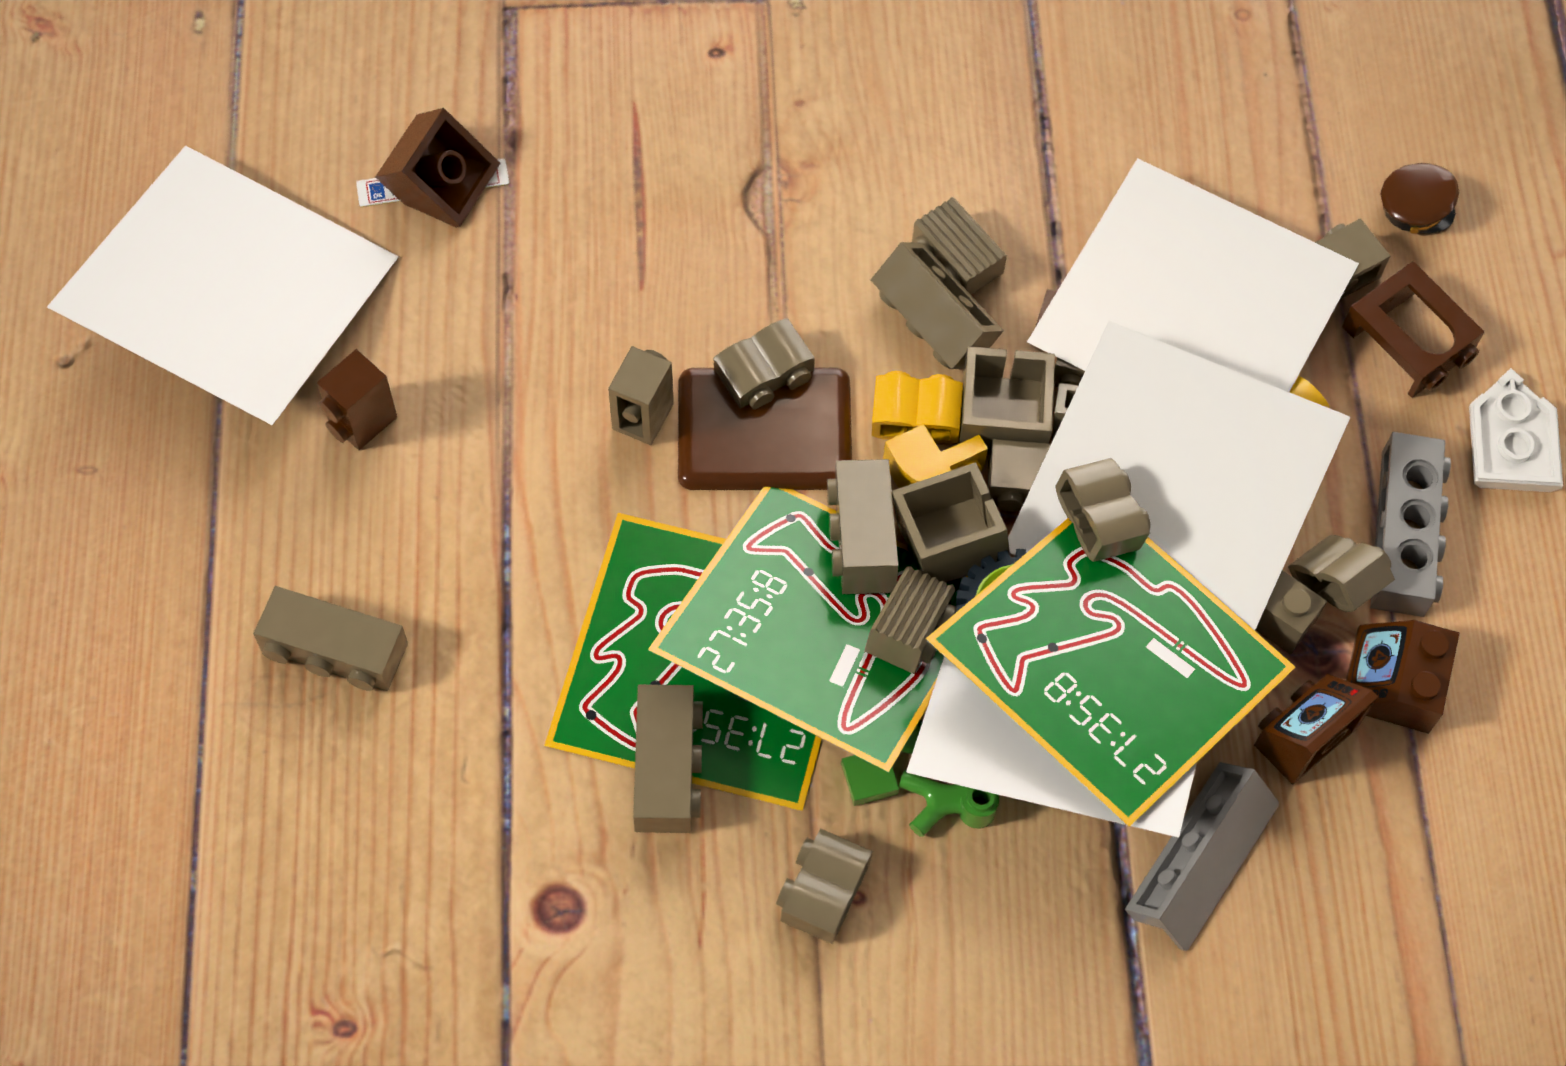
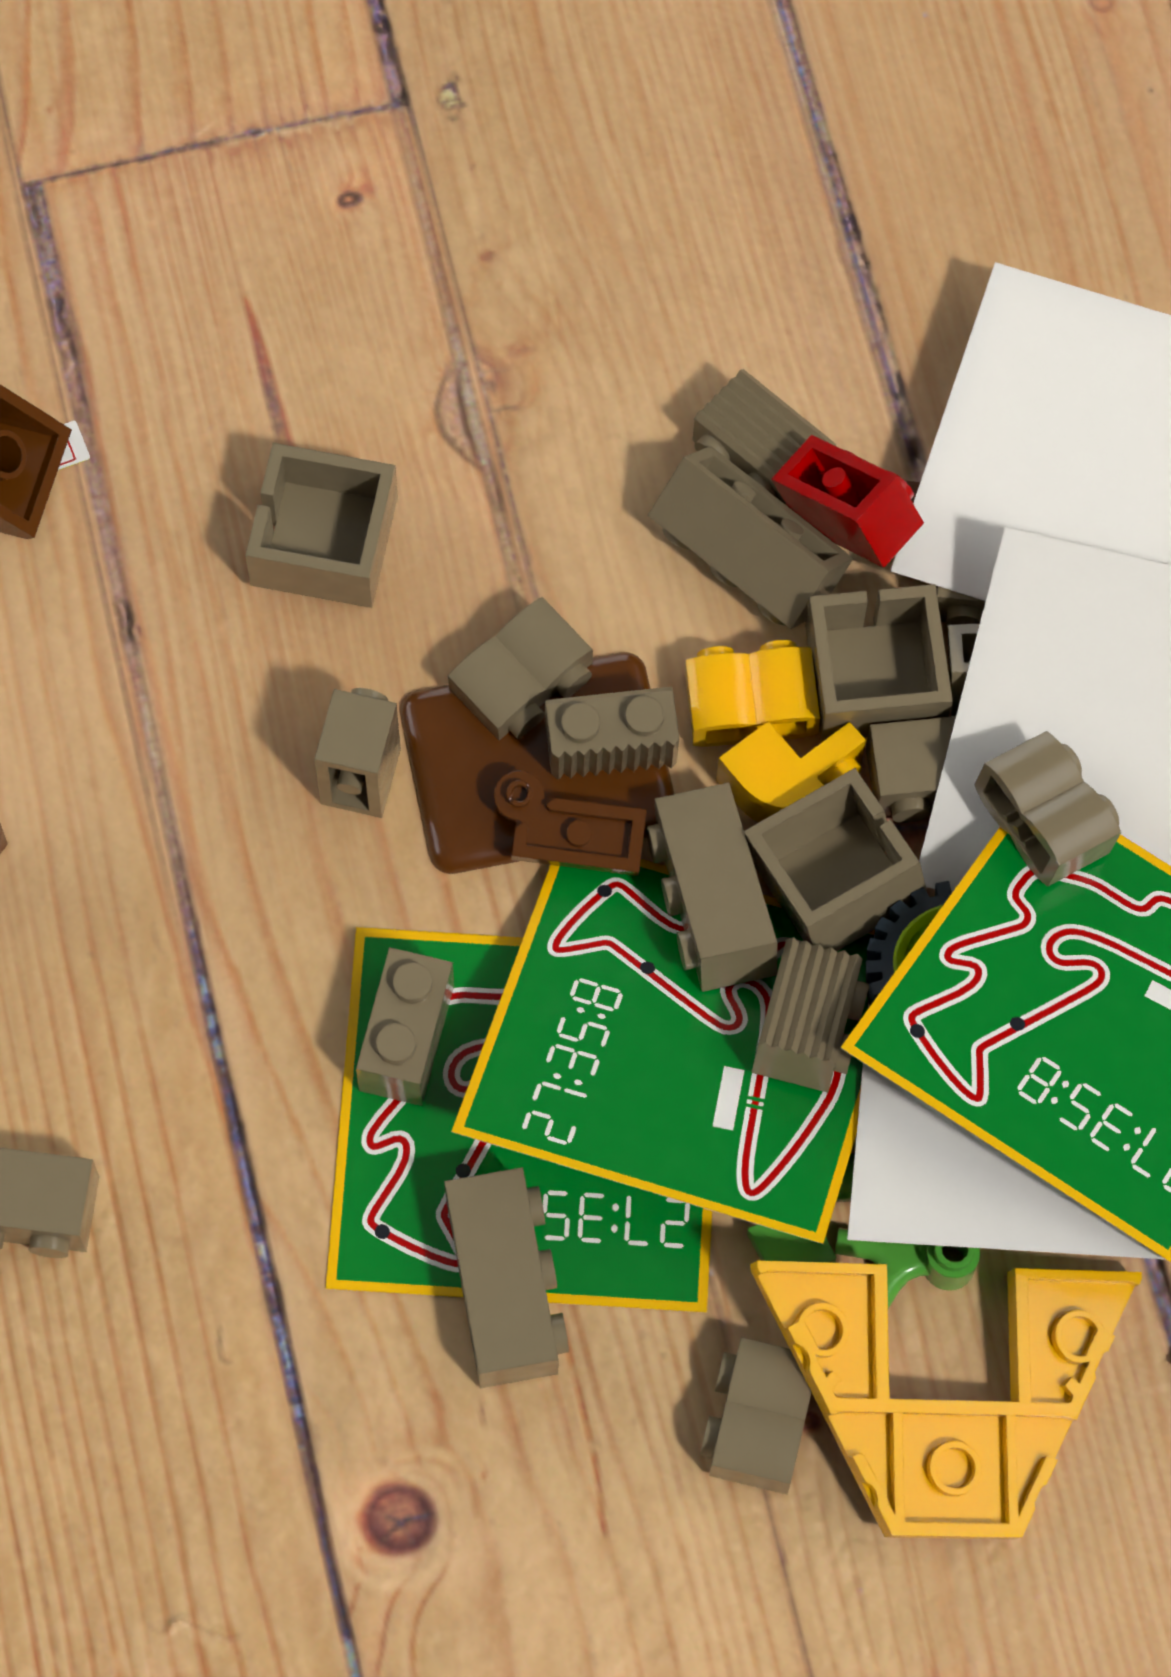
camera: 10 degrees left, 5 degrees up
none -> dark tan piece [245,443,398,608]
none -> dark tan brick [356,947,454,1106]
none -> reddish brown hinge [494,770,647,876]
none -> dark tan brick [545,686,679,780]
none -> yellow wing [750,1260,1142,1539]
none -> red brick [771,434,924,568]

